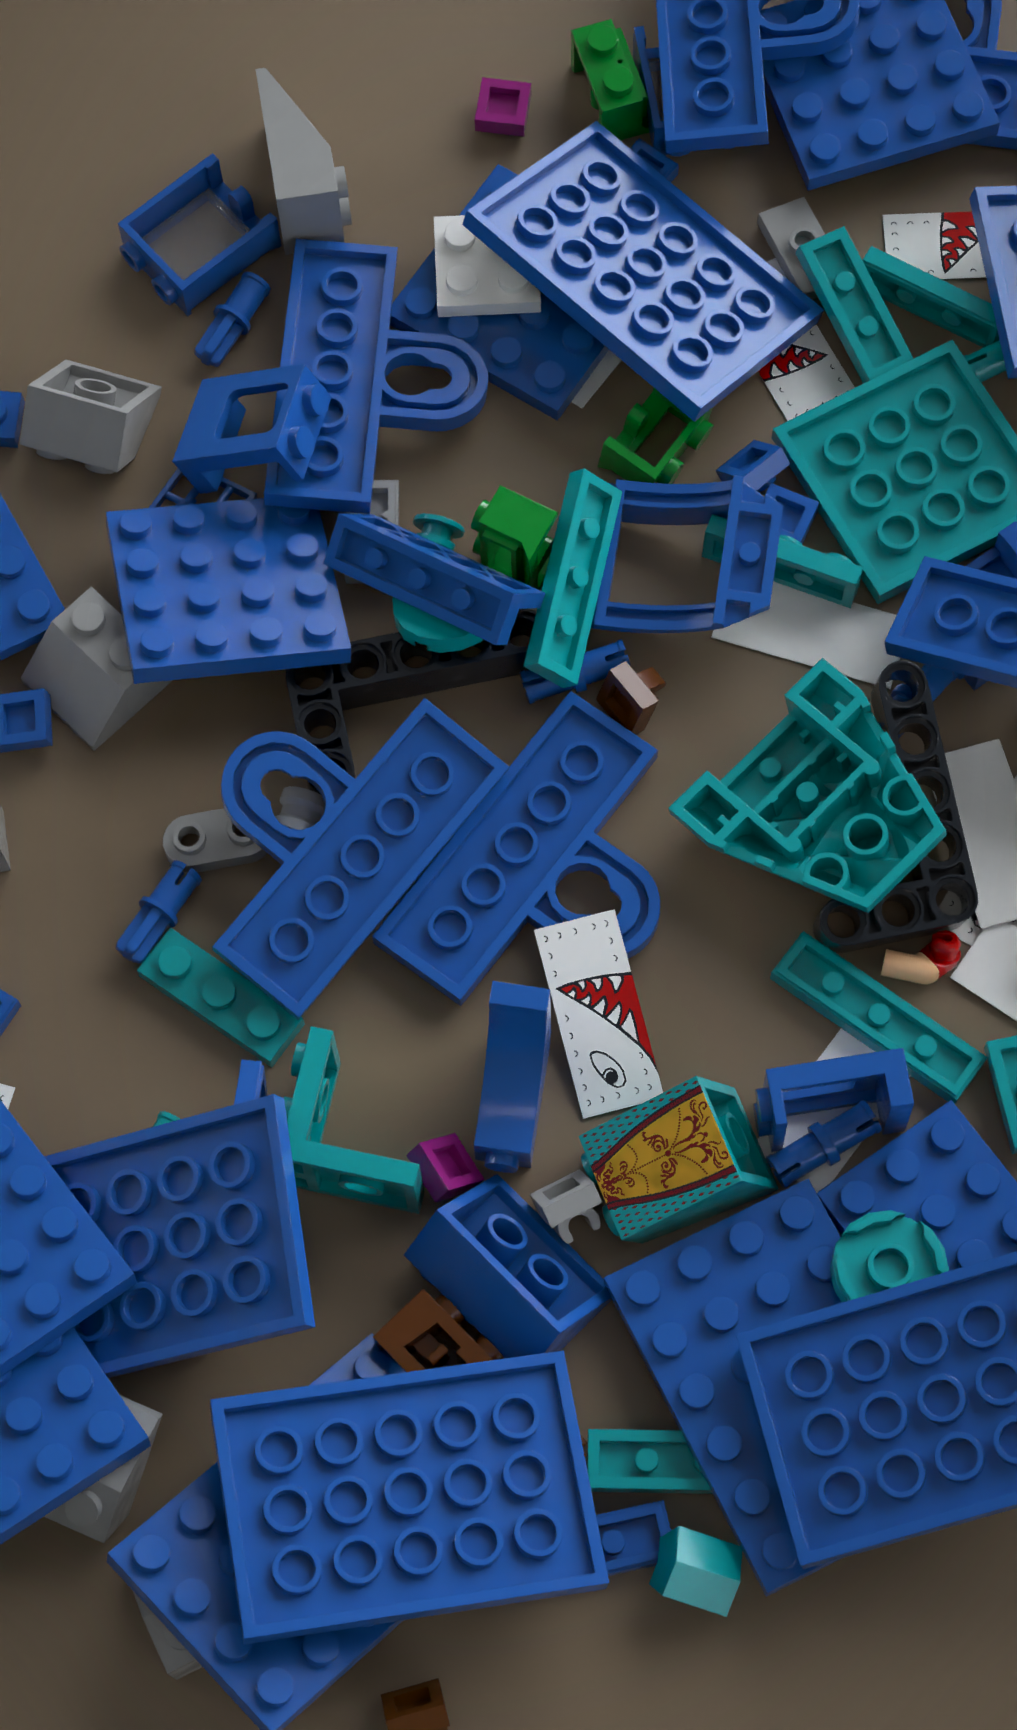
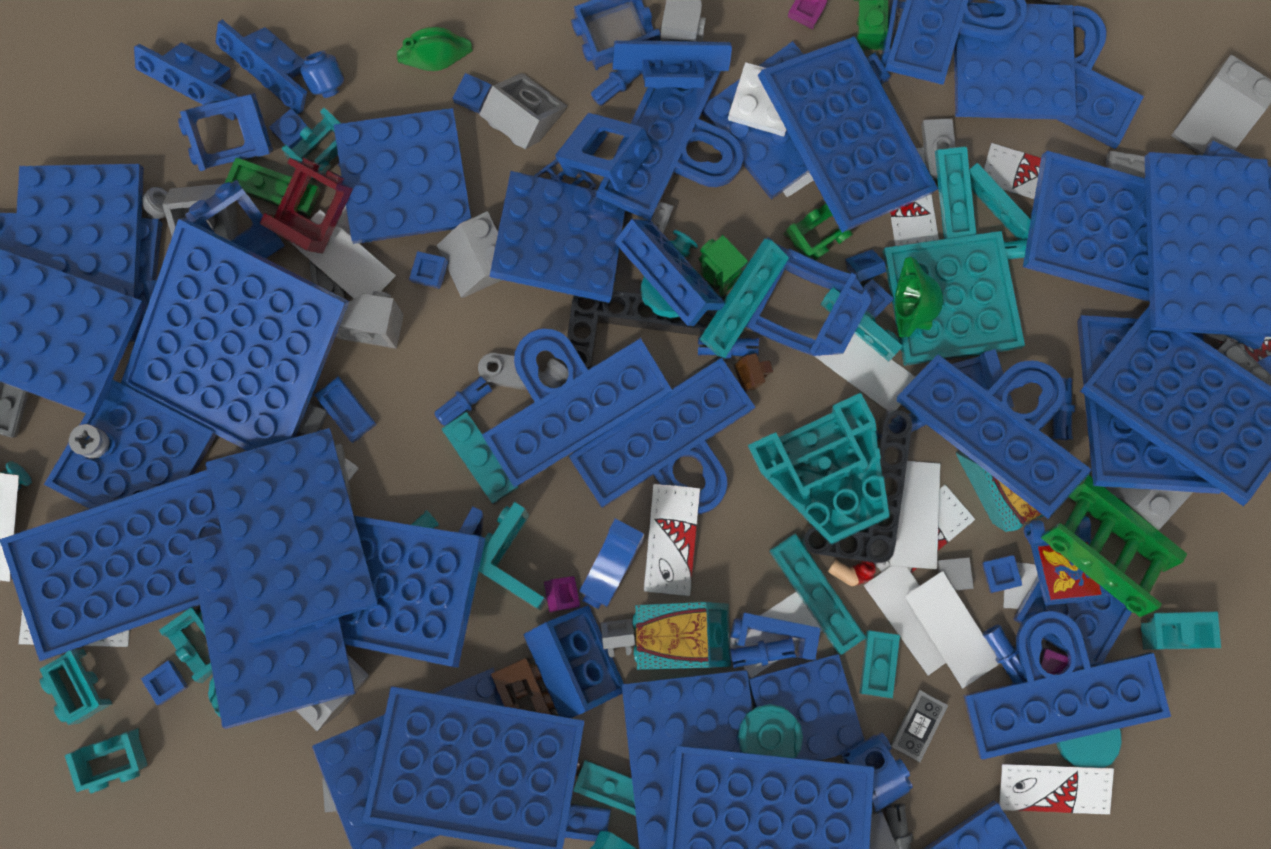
camera: 15 degrees right, 10 degrees up
none -> blue bracket [612,40,732,89]
none -> green hat [895,257,943,338]

